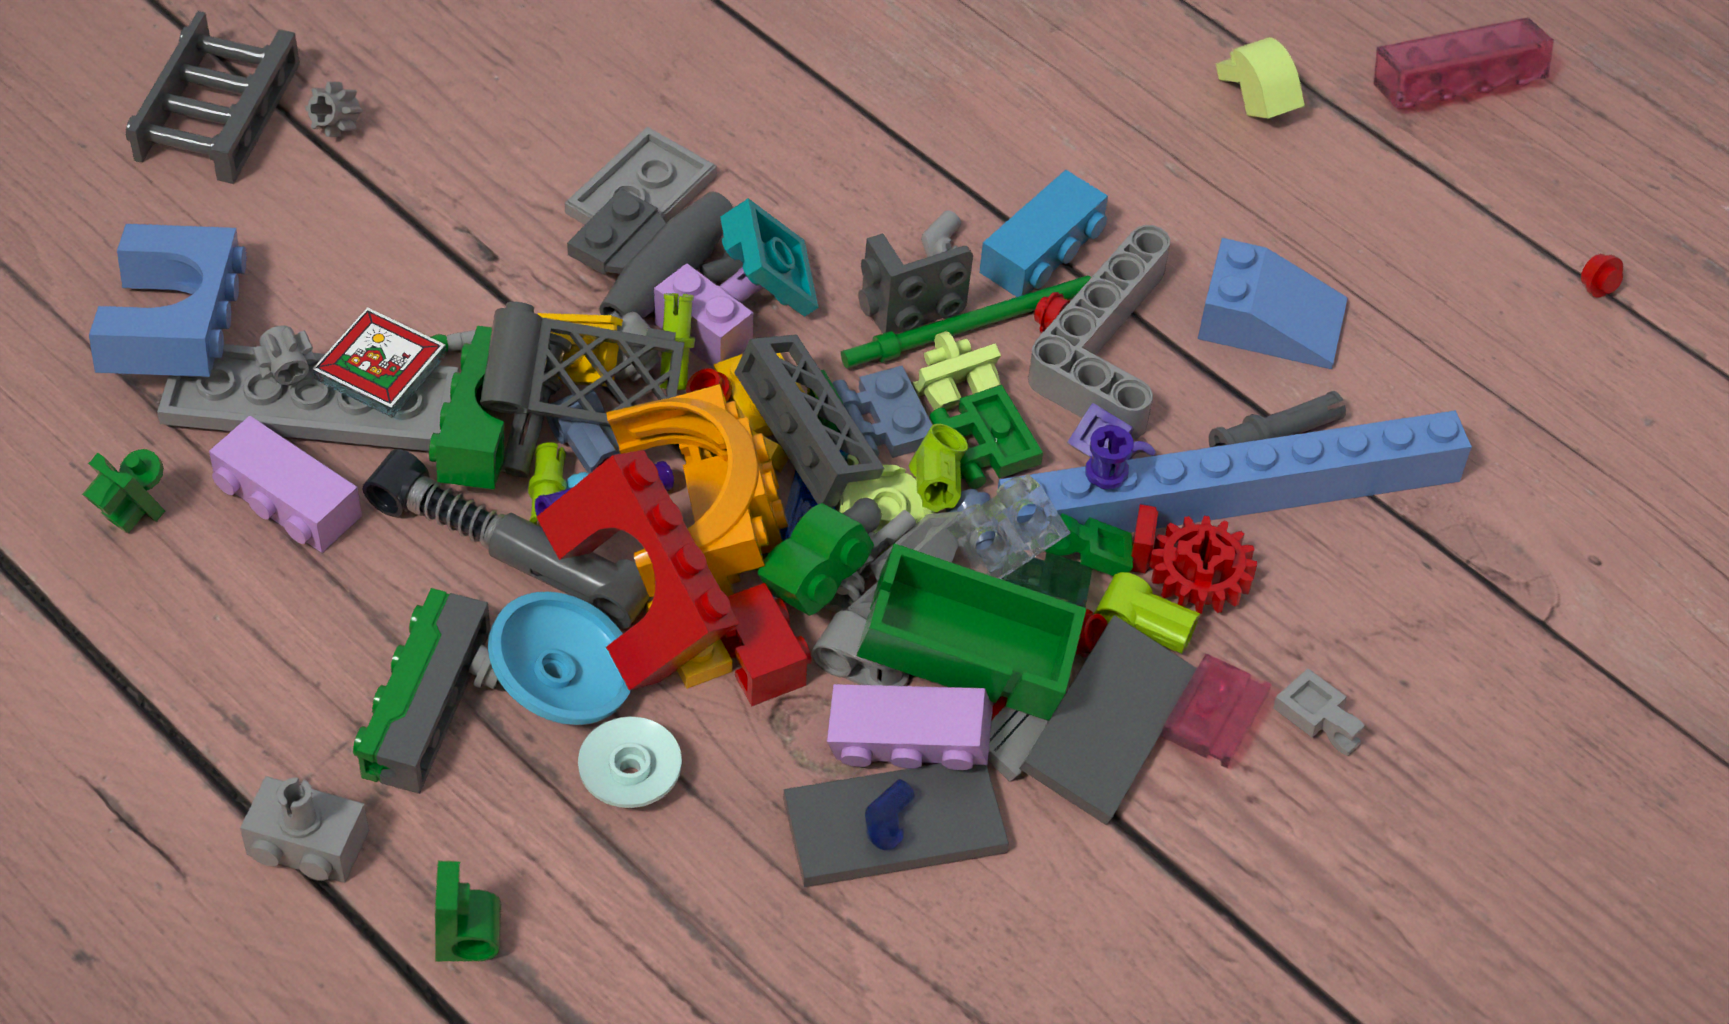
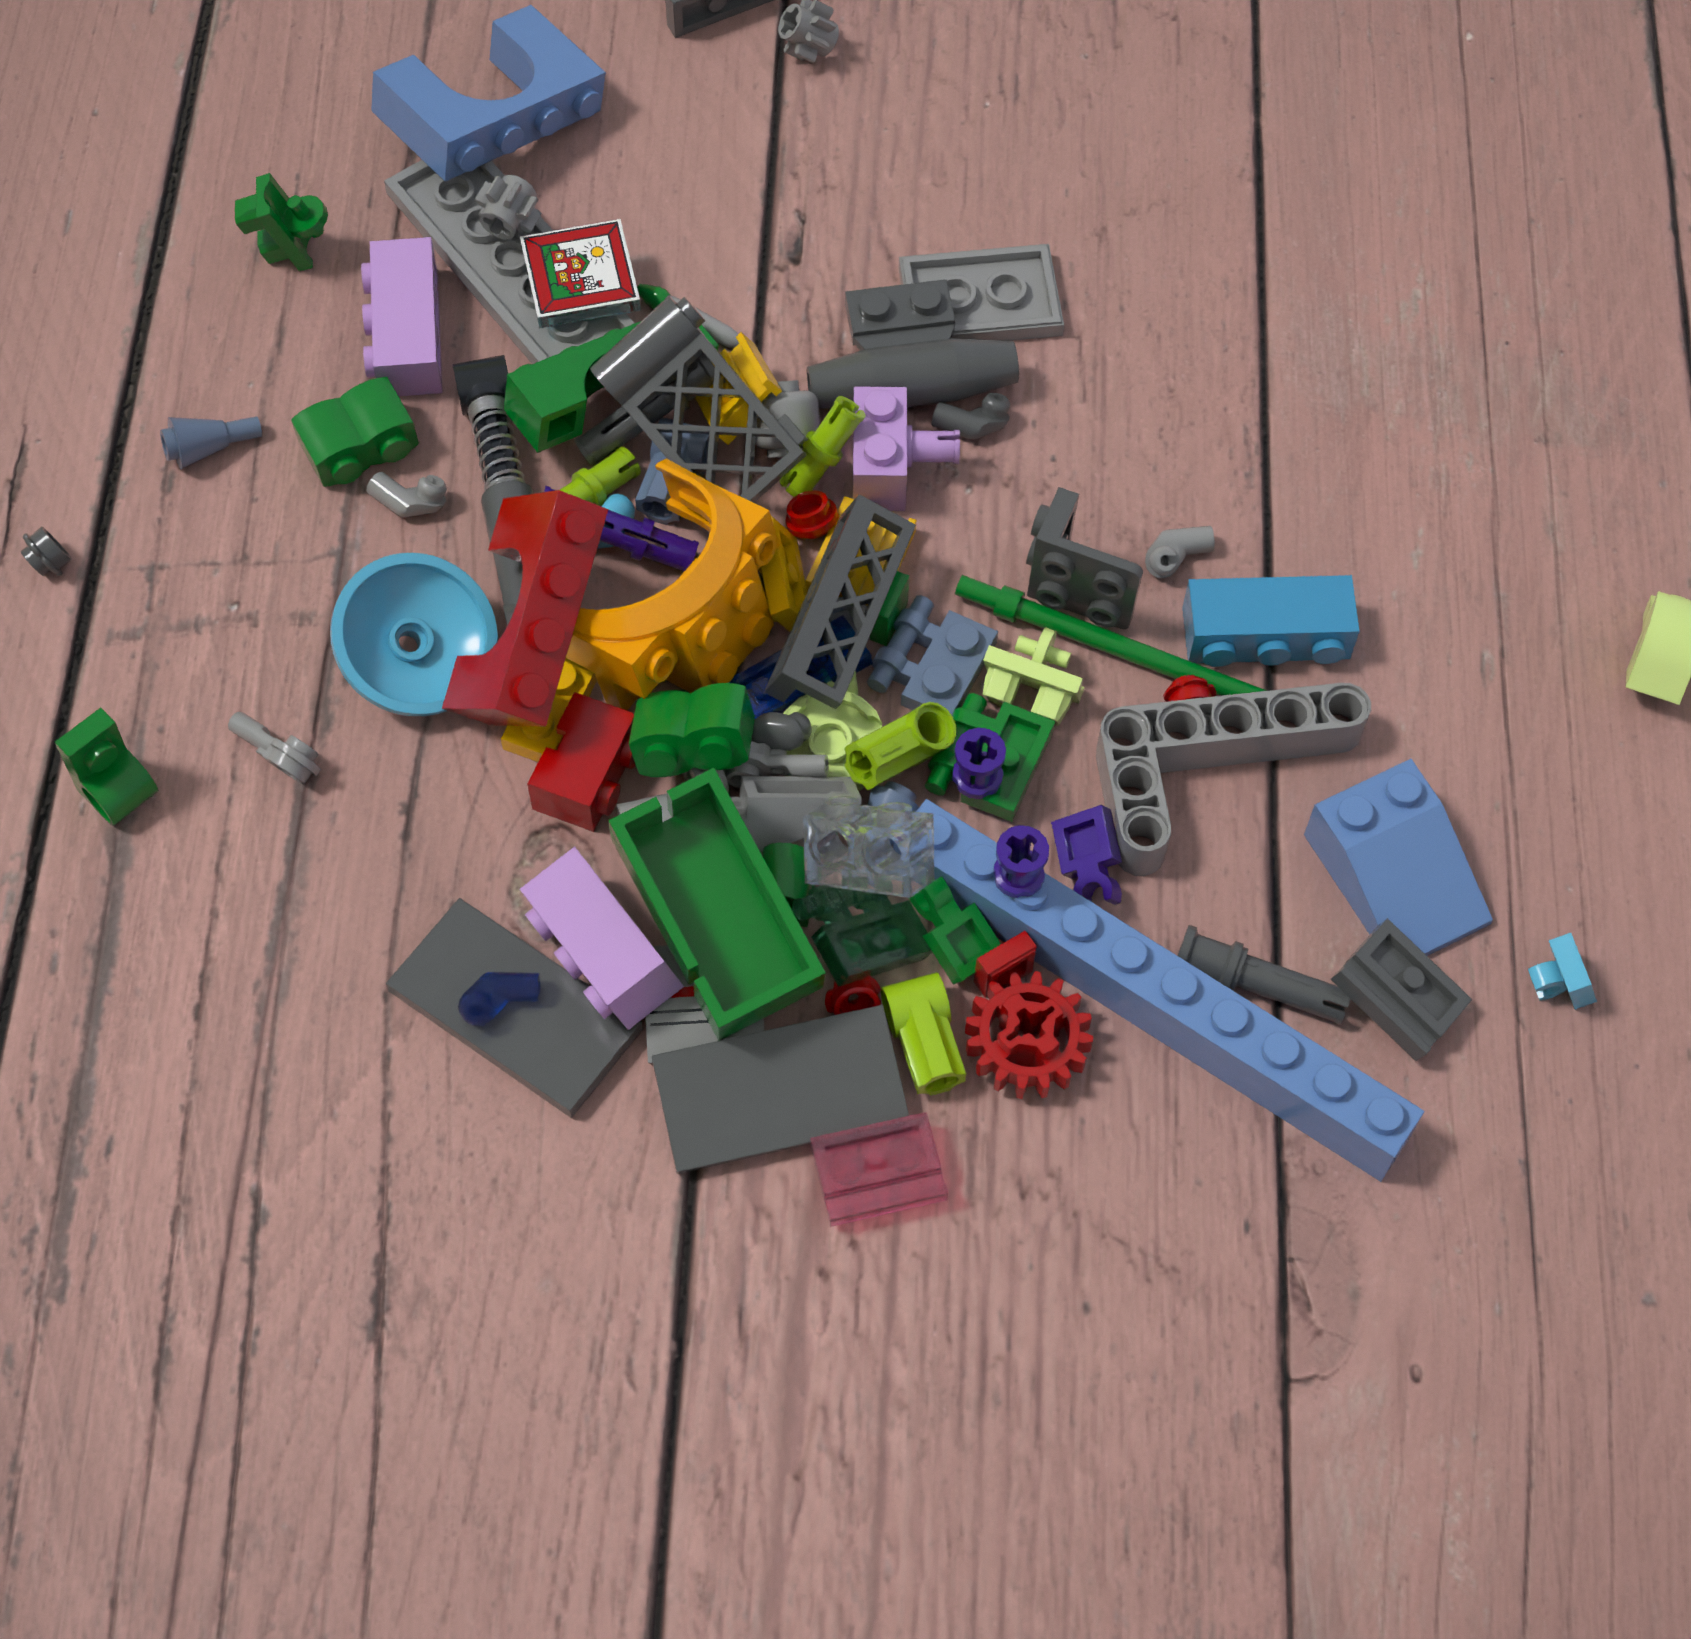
camera: 50 degrees right, 10 degrees up
light grey brick [240,776,369,883] -> none
dark grey piece [353,588,491,794] -> none
light aqua dish [578,717,682,808] -> none
teal plate [720,198,819,317] -> none
light grey plate [1273,668,1365,756] -> none
none -> dark grey plate [21,526,72,576]
none -> sand blue cone [160,416,262,469]
none -> light grey plate [228,712,321,785]
none -> green brick [291,377,419,487]
none -> light grey arm [366,472,447,517]
none -> dark purple bush [952,728,1006,799]
none -> dark grey plate [1331,918,1473,1061]
none -> medium azure tile [1528,933,1597,1009]

